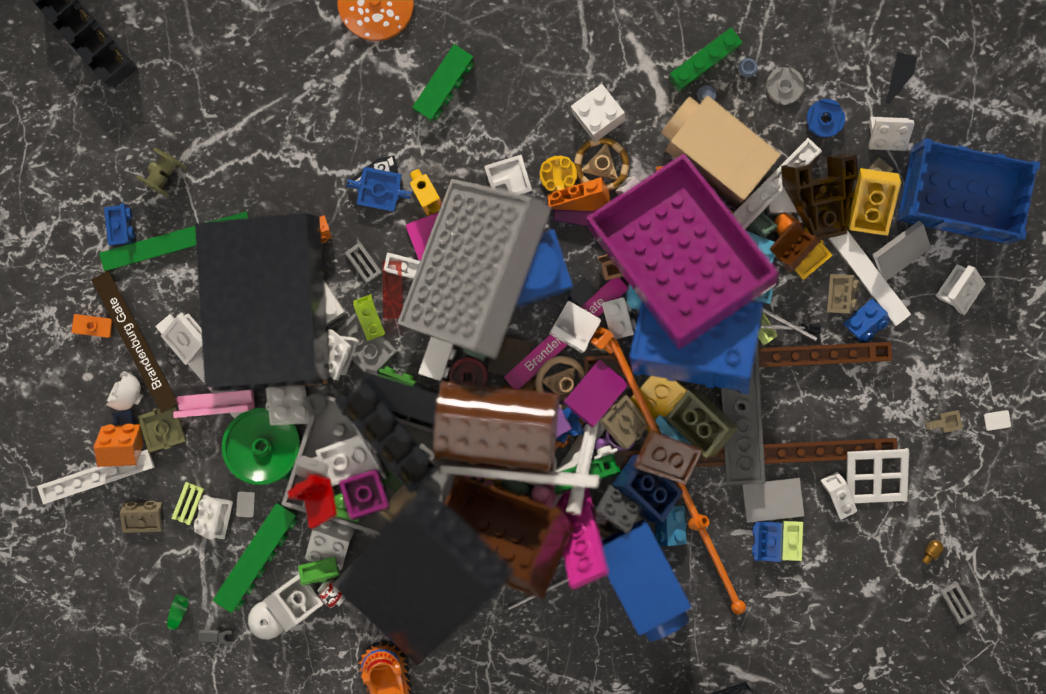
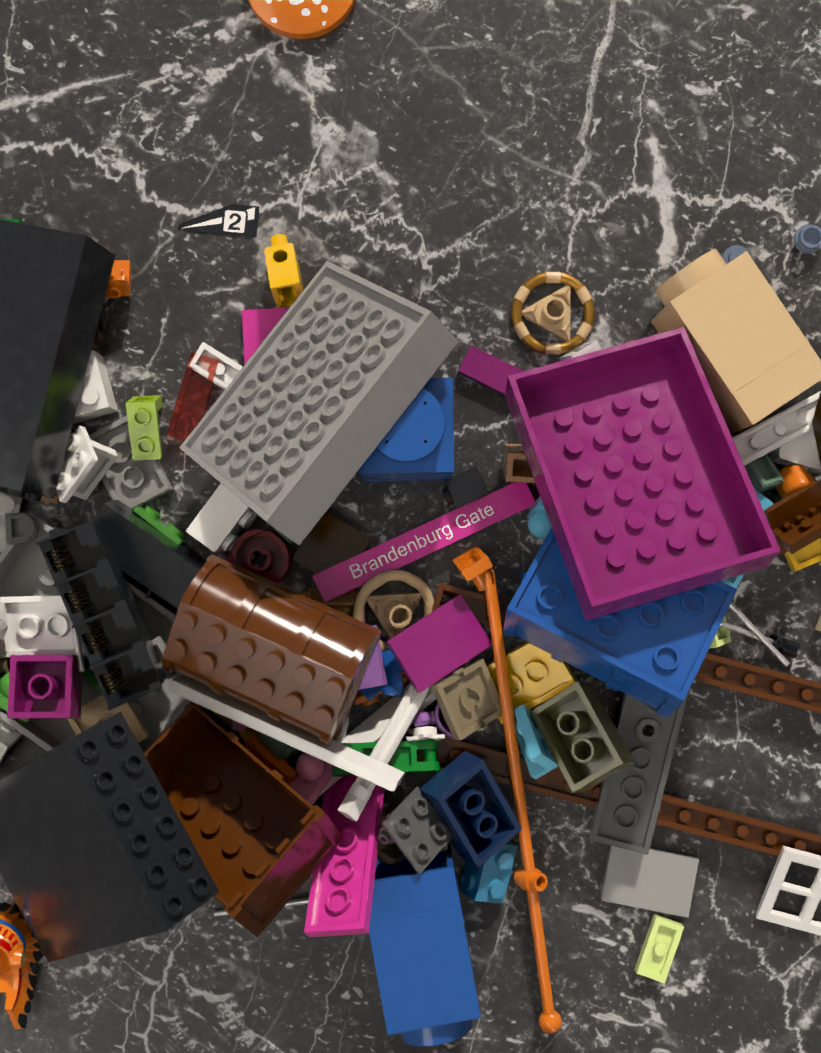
camera: 20 degrees right, 0 degrees up
light grey tile [345,242,382,284] -> none
blue plate [347,167,412,212] -> none
green brick [412,44,475,123] -> none
white plate [484,155,533,195] -> none
yellow dish [540,156,577,192] -> none
orange slope [548,177,610,211] -> none
white bracket [549,301,601,353] -> none
white brick [571,84,626,142] -> none
white bracket [602,297,636,339] -> none
reddish brown tile [634,430,702,485] -> none
green brick [668,27,743,93] -> none
blue bracket [752,521,783,562] -> none
white bracket [821,472,857,519] -> none

